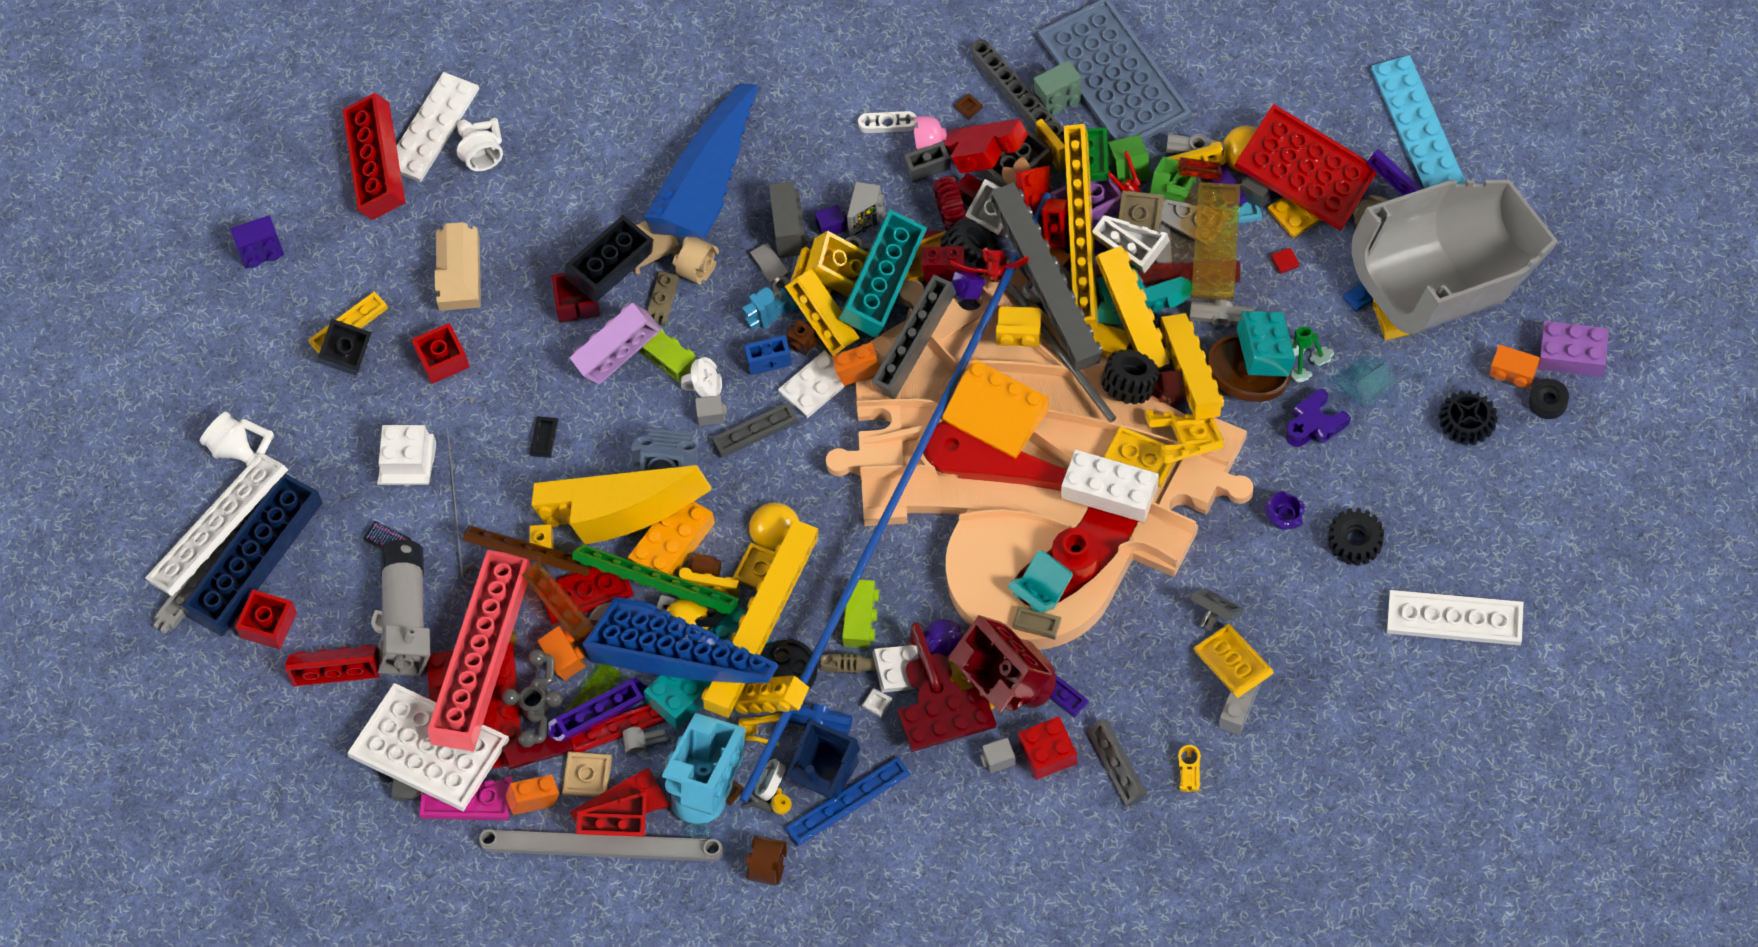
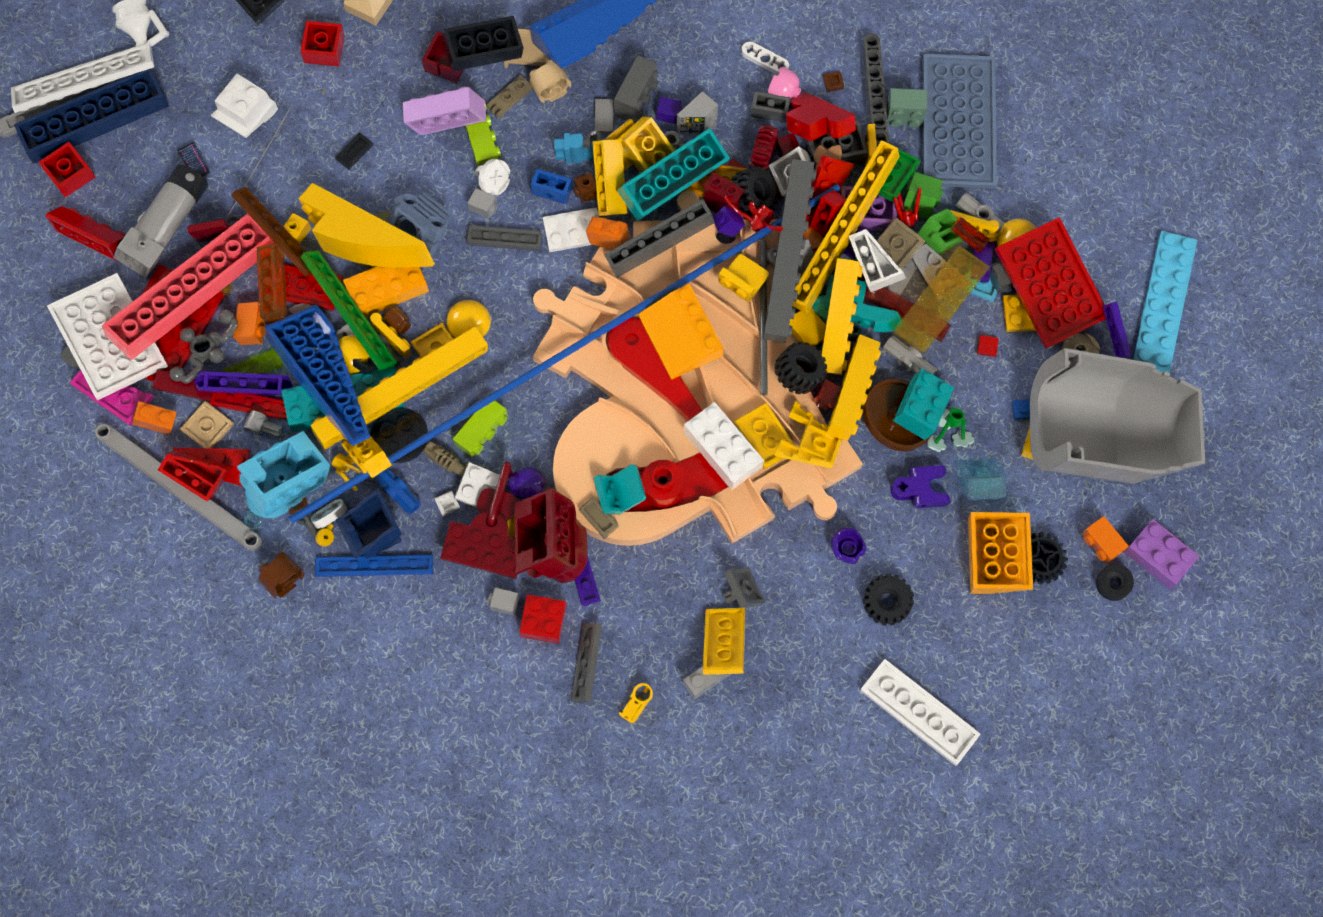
camera: 25 degrees right, 10 degrees up
none -> dark red tile [187,219,231,242]
none -> light orange slope [968,512,1033,594]

